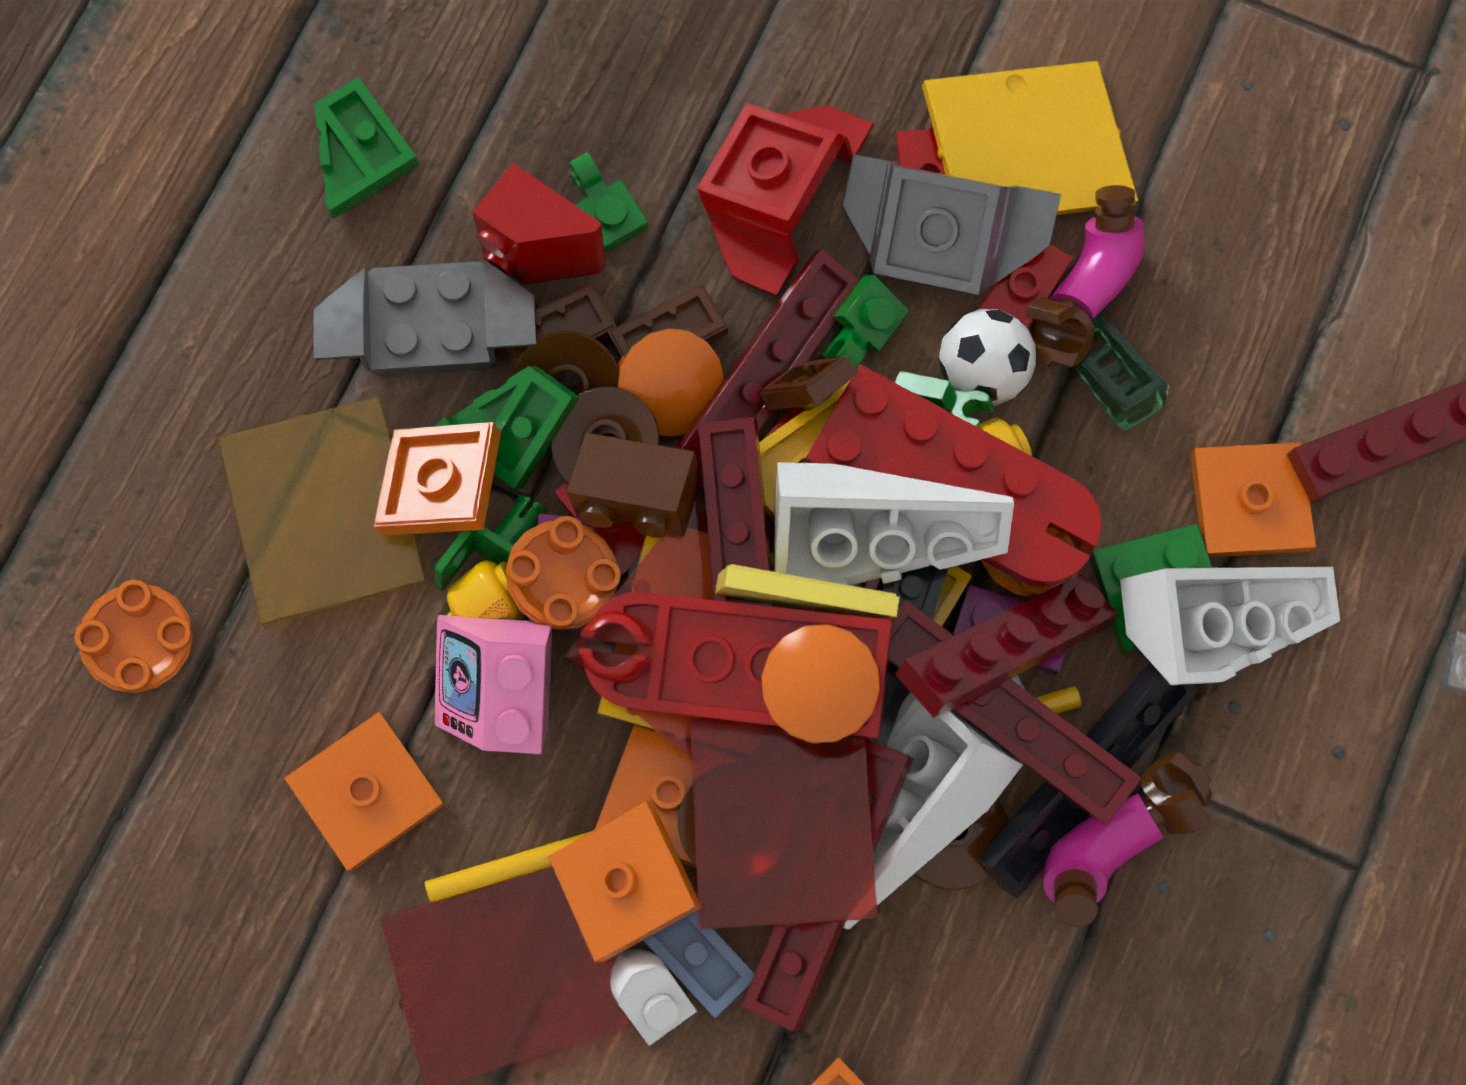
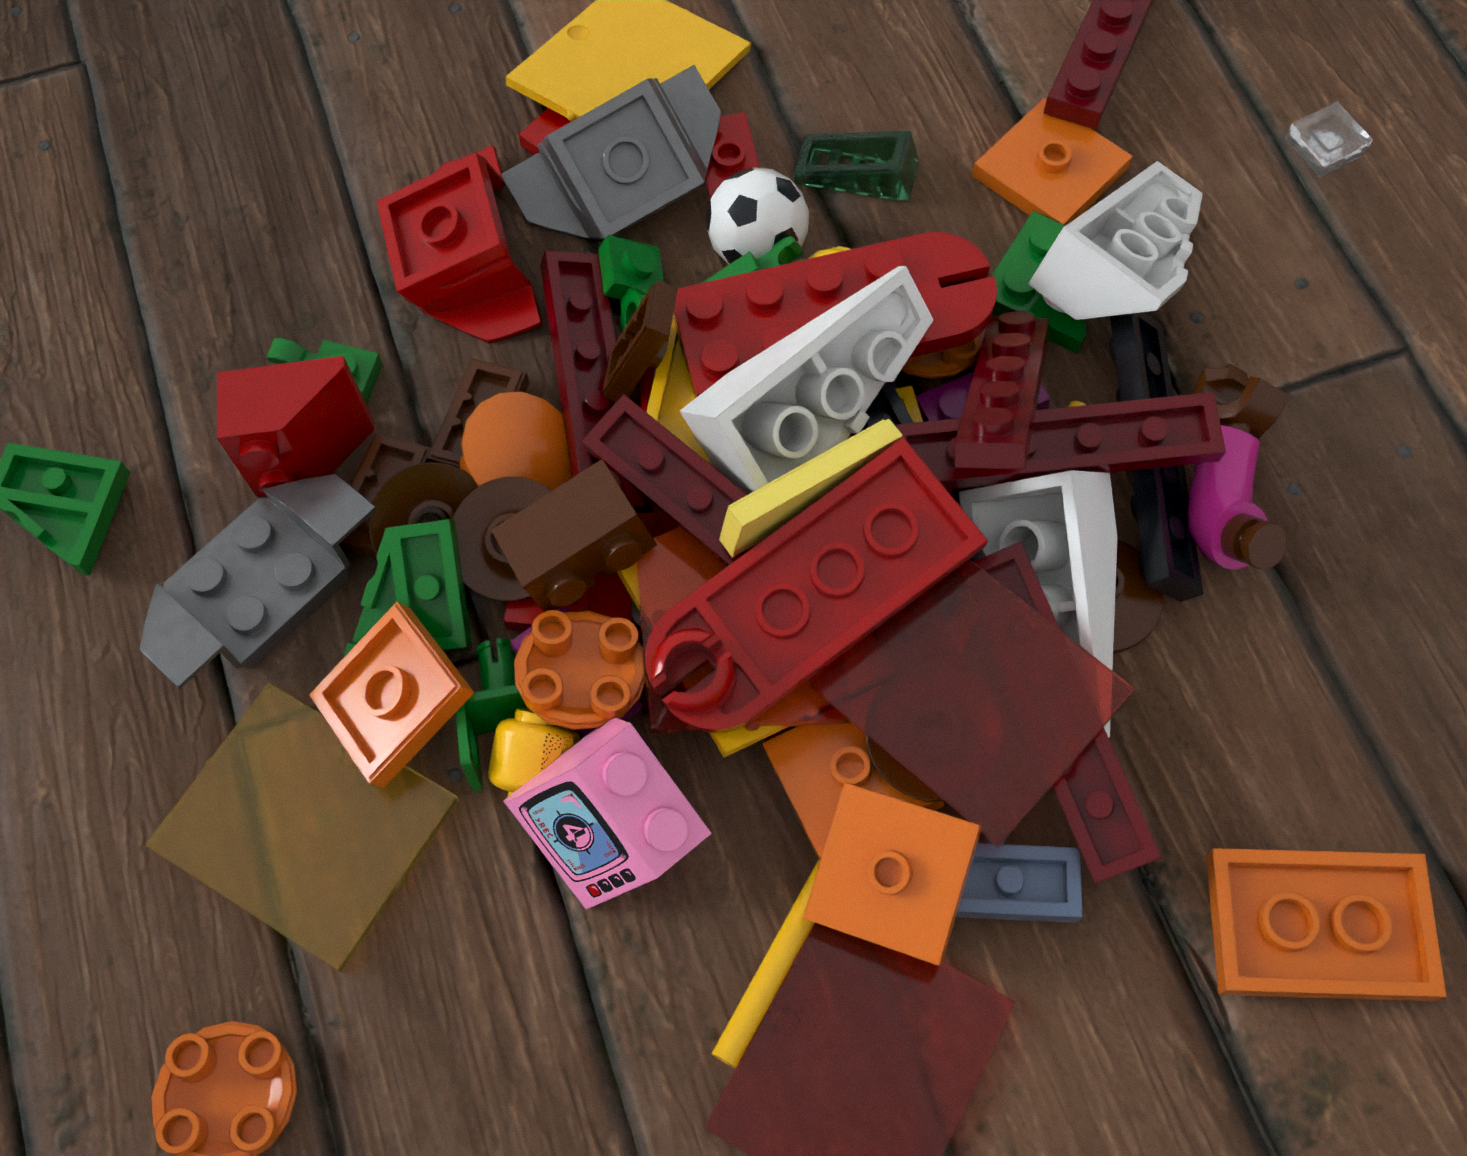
camera: 35 degrees left, 10 degrees down
orange plate [284,711,445,873] -> none
white plate [610,949,697,1046] -> none
orange dish [762,624,880,743] -> none
piece [1027,185,1145,367] -> none

